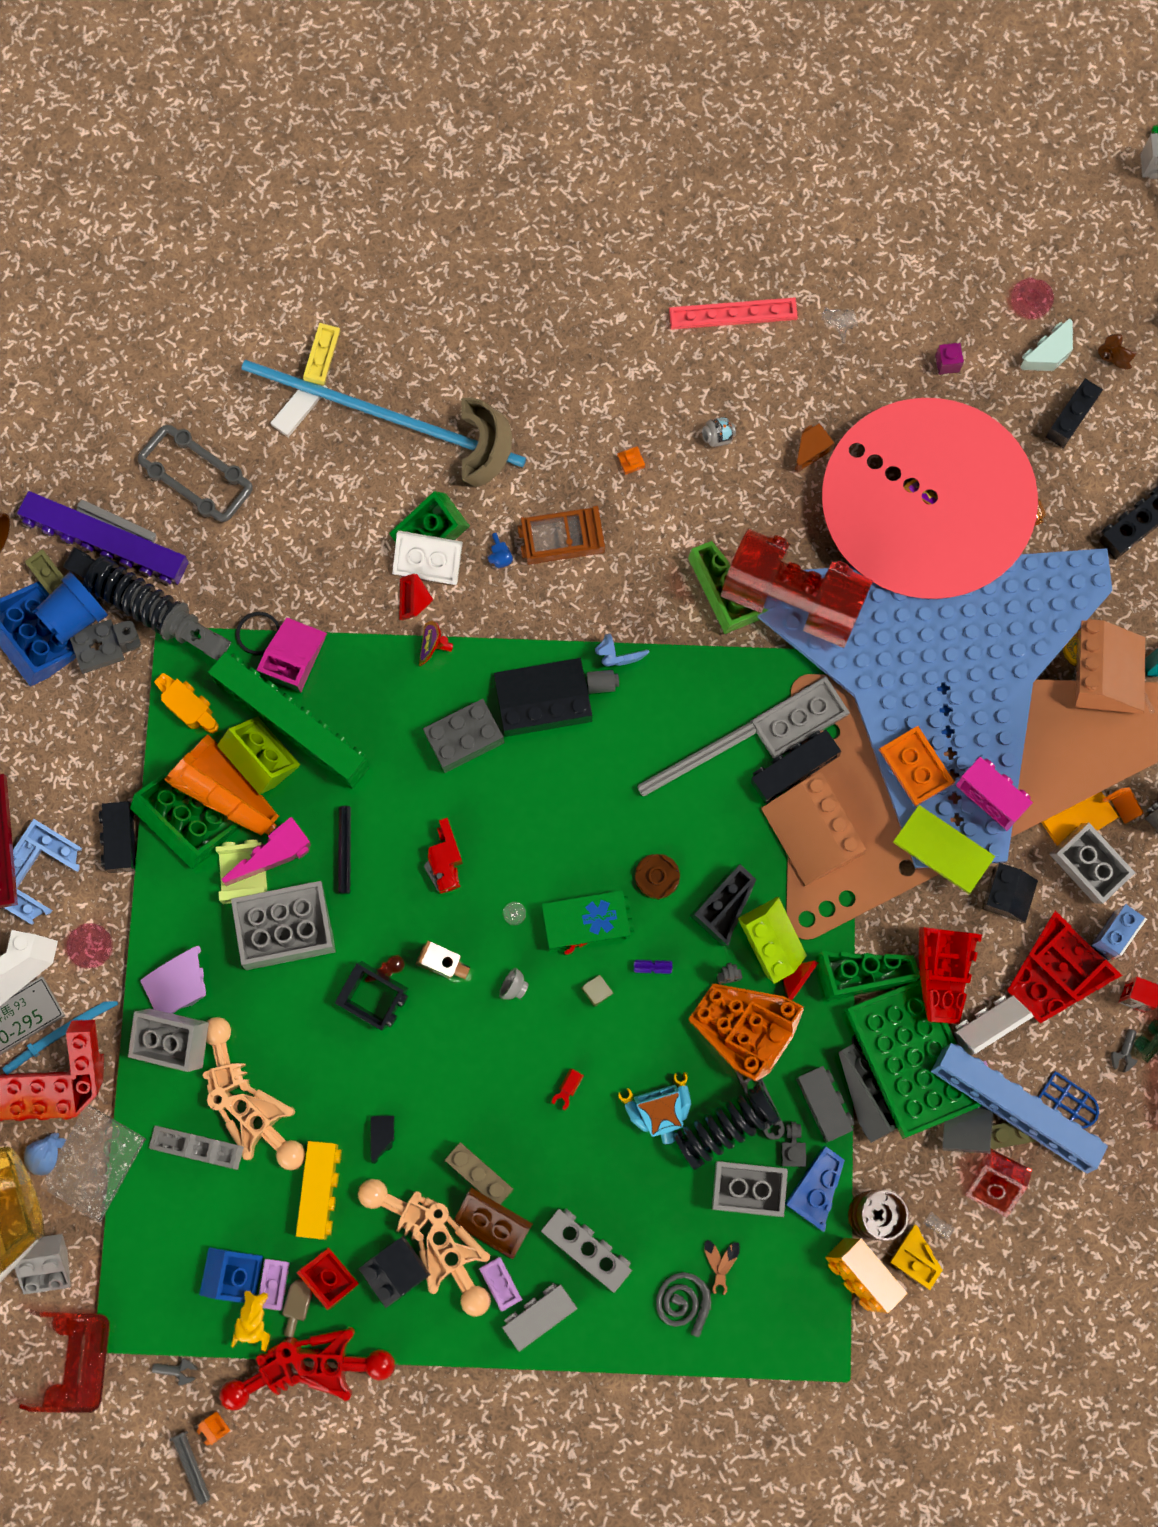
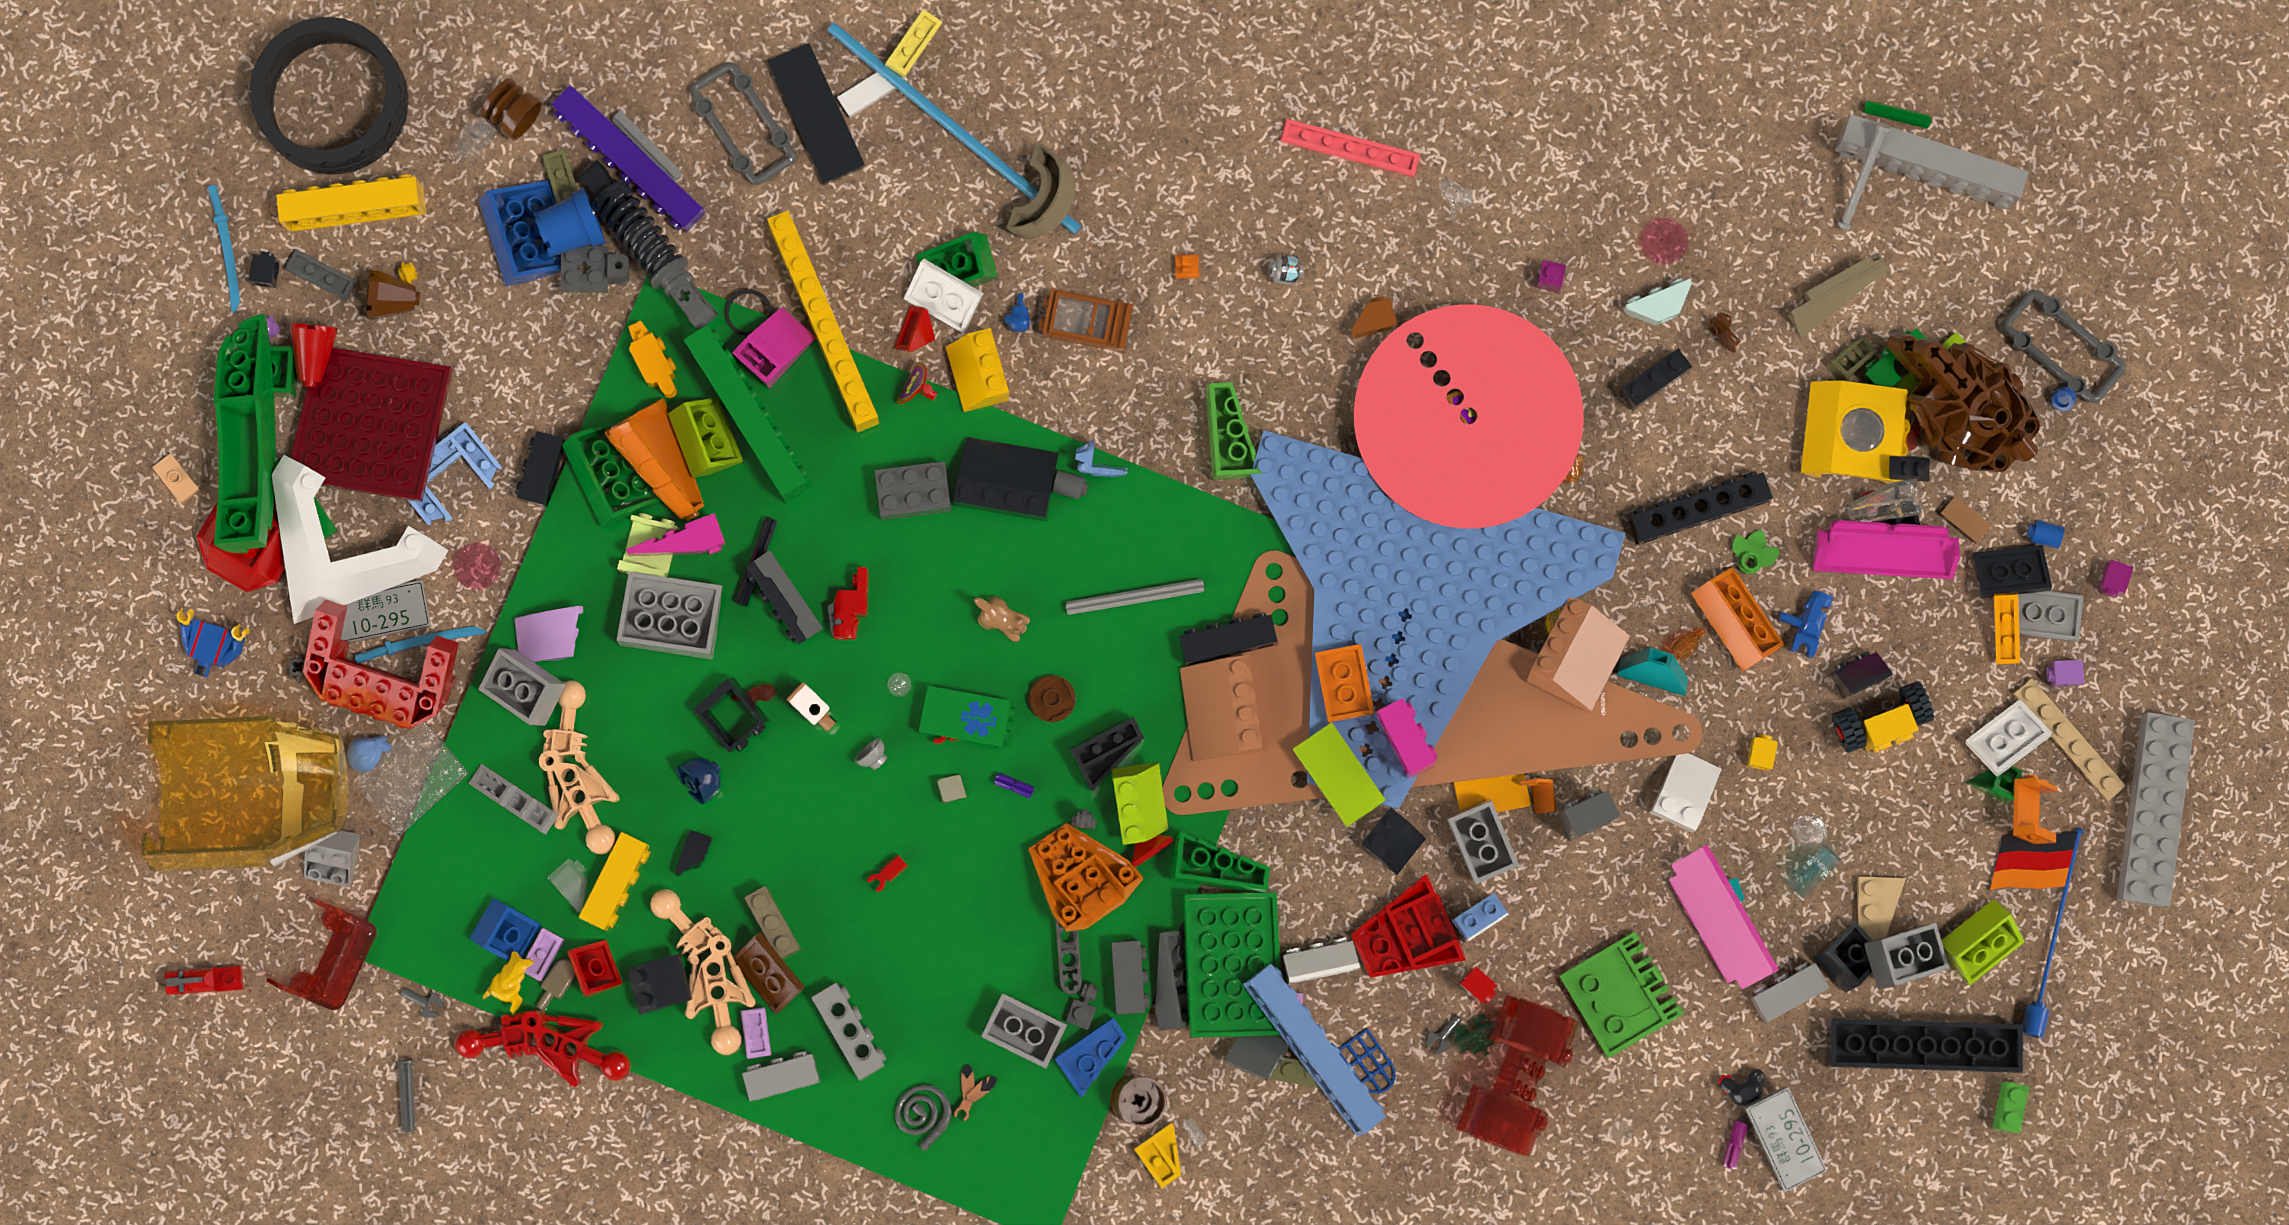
camera: 20 degrees right, 5 degrees up
orange tile [197,1411,231,1445] -> none
torso [618,1072,691,1144] -> none
black piece [674,1083,781,1170] -> none
clear red cylinder [721,528,873,648] -> none
light grey tile [750,677,850,759] -> none
brick [825,1238,908,1313] -> none
red wedge [919,927,983,1024] -> none
clear red slope [965,1149,1032,1218] -> none
none -> clear slope [548,858,588,914]
none -> dark blue cylinder [676,757,721,805]
none -> piece [745,550,823,644]
none -> yellow brick [767,210,879,433]
none -> black tile [768,43,866,185]
none -> yellow slope [945,328,1009,412]
none -> medium nougat animal [974,596,1030,642]

